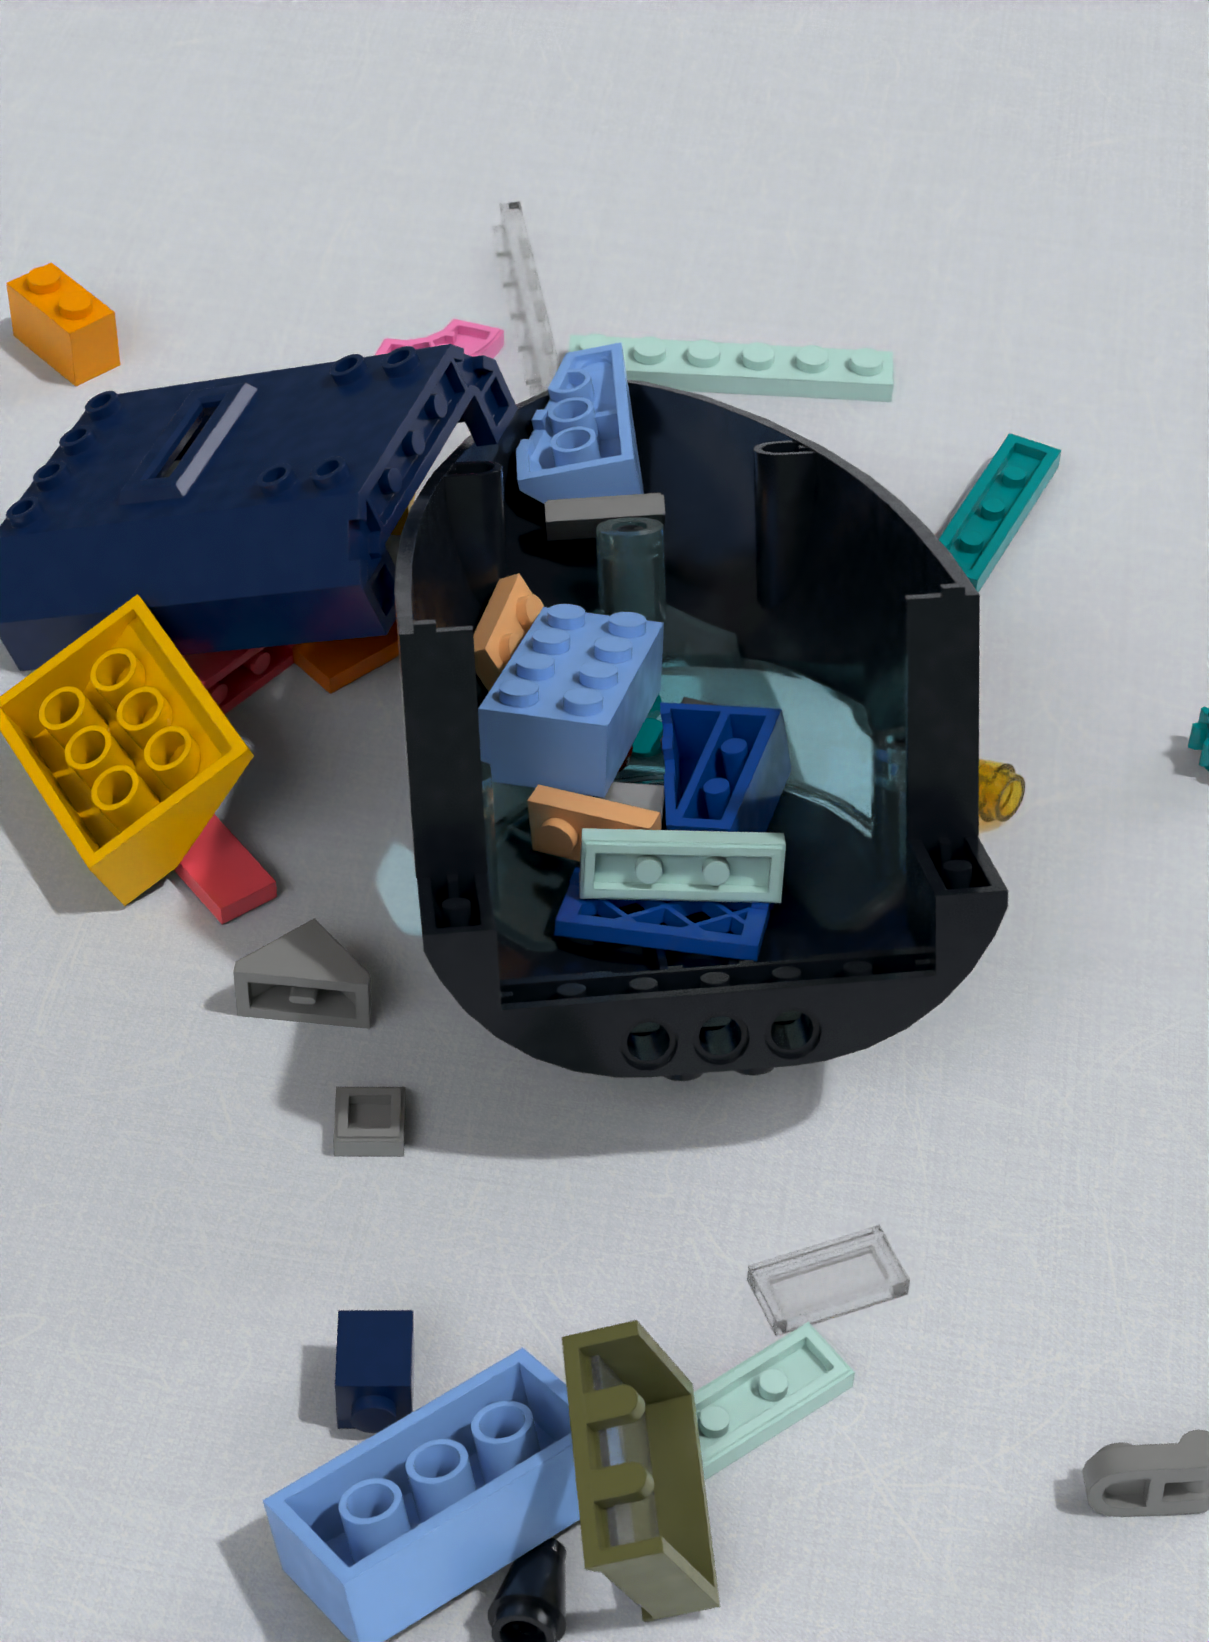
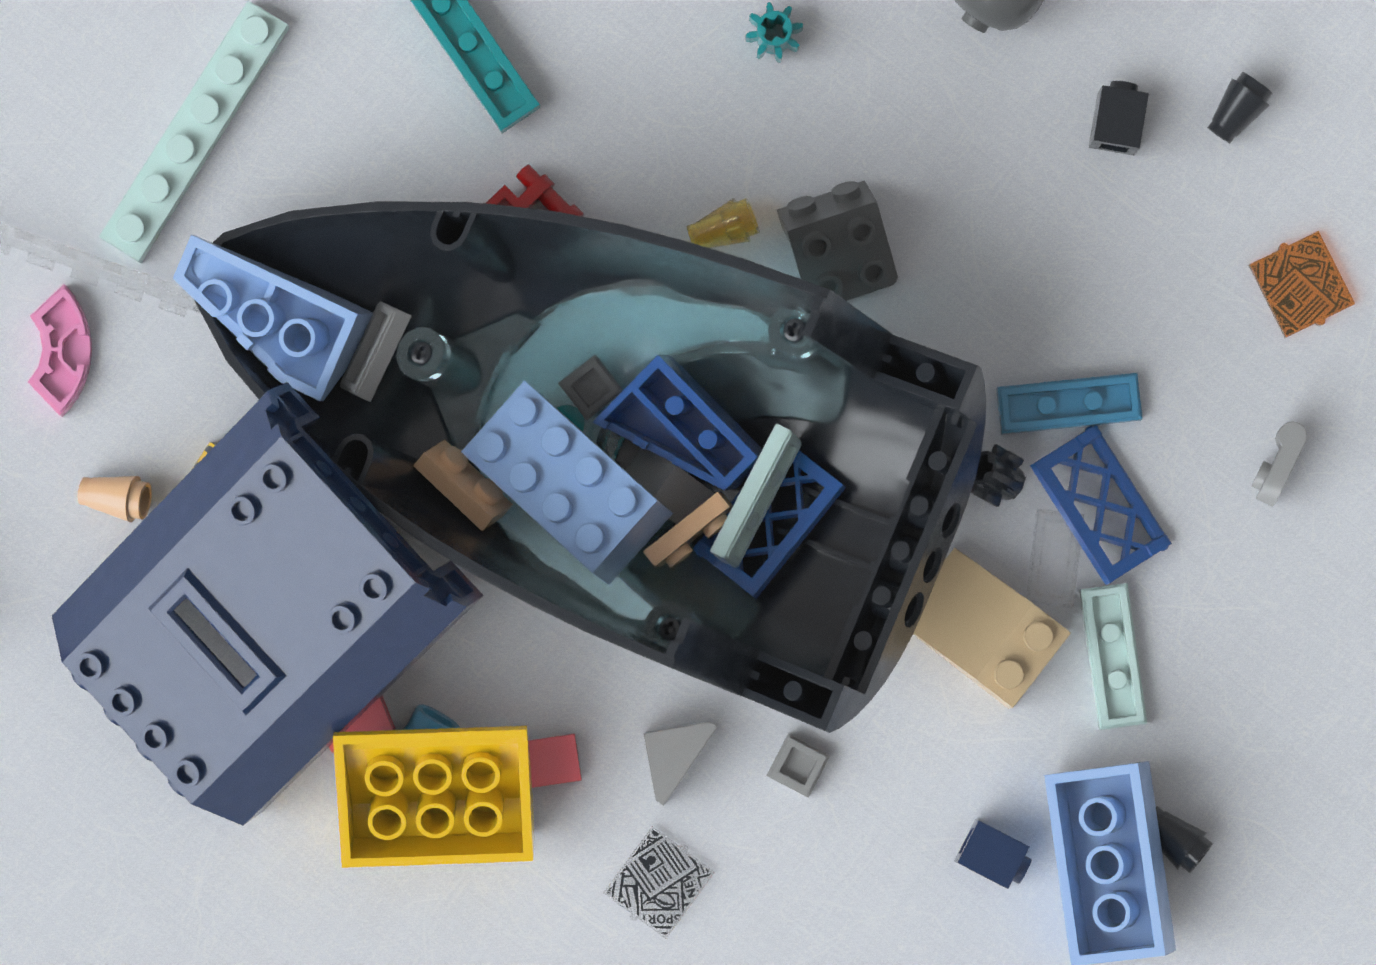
camera: 60 degrees left, 40 degrees up
olive window [562,1320,720,1622] -> none
none -> clear piece [603,826,715,939]
none -> dark grey bracket [777,180,898,301]
none -> tan slope [913,548,1071,709]
none -> black gear [971,444,1026,507]
none -> dark azure tile [996,373,1142,435]
none -> blue window [1030,425,1172,585]

